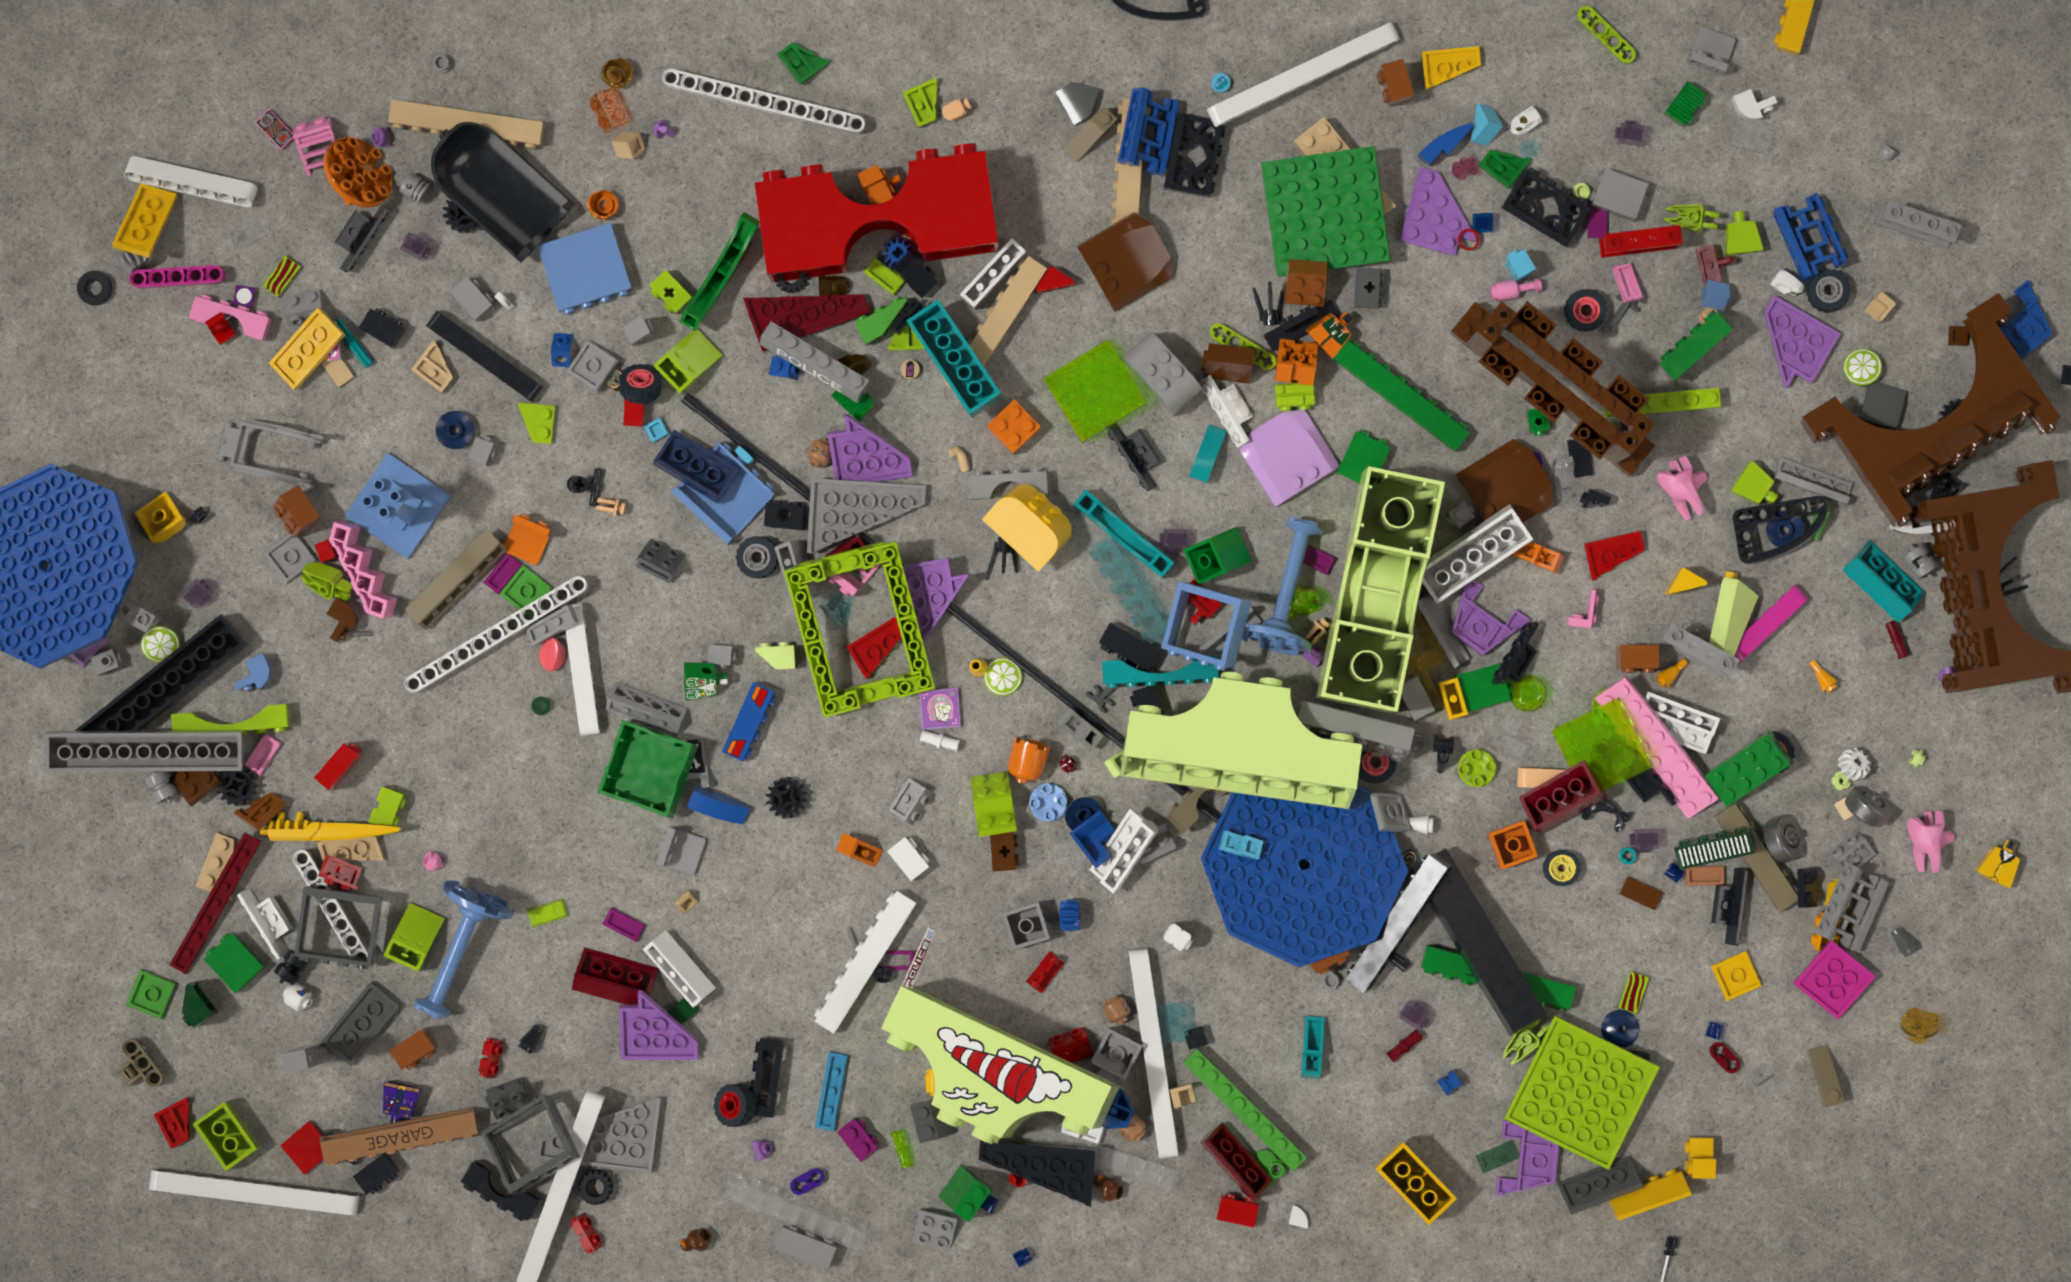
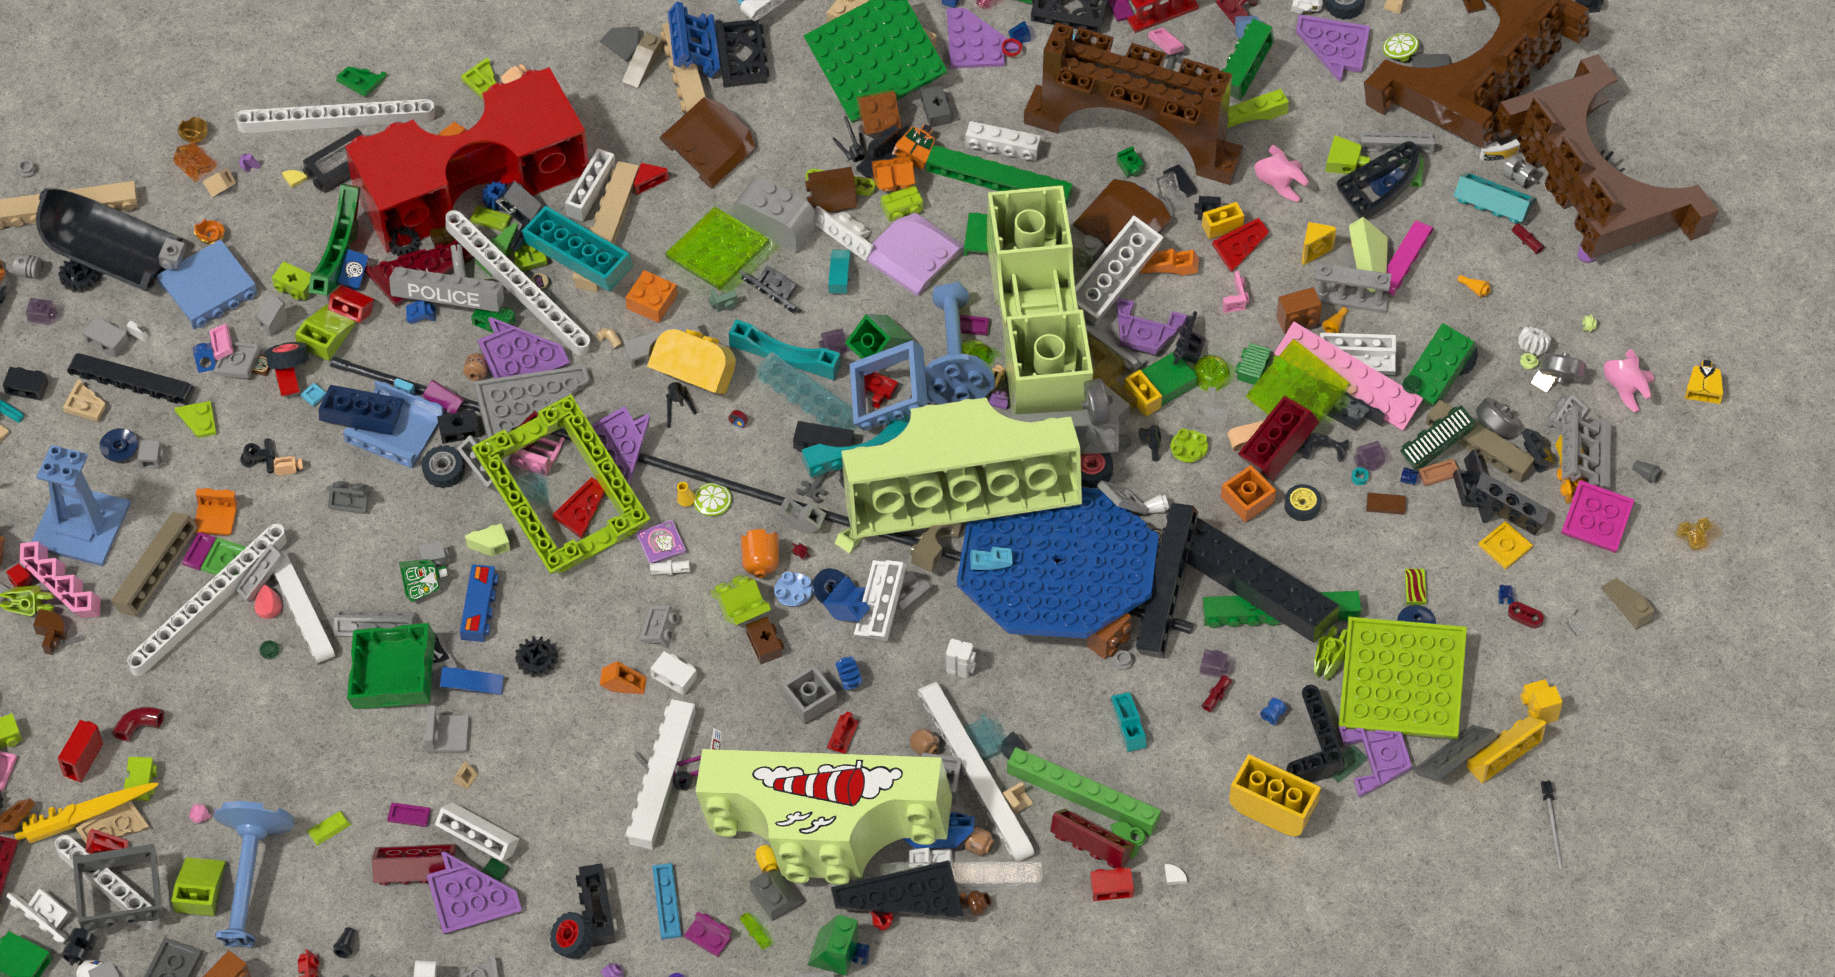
camera: 20 degrees left, 30 degrees down
none -> dark red cylinder [112,706,164,742]
none -> light grey brick [159,238,185,270]
none -> bright pink tile [209,323,234,360]
none -> light yellow tile [282,170,308,188]
none -> black piece [303,128,363,193]
none -> red brick [328,285,374,323]
none -> blue slope [337,249,368,290]
none -> magenta tile [423,380,464,414]
none -> white beam [446,210,590,356]
none -> light grey pin [450,244,466,277]
none -> sand green bracket [708,289,738,312]
none -> tile [728,410,748,428]
none -> white brick [965,121,1041,162]
none -> flat silver wheel [1081,378,1113,426]
none -> yellow brick [1202,202,1244,240]
none -> green brick [1235,342,1271,386]
none -> black beam [1286,684,1345,782]
none -> clear green plate [1402,375,1422,394]
none -> black brick [1468,472,1549,536]

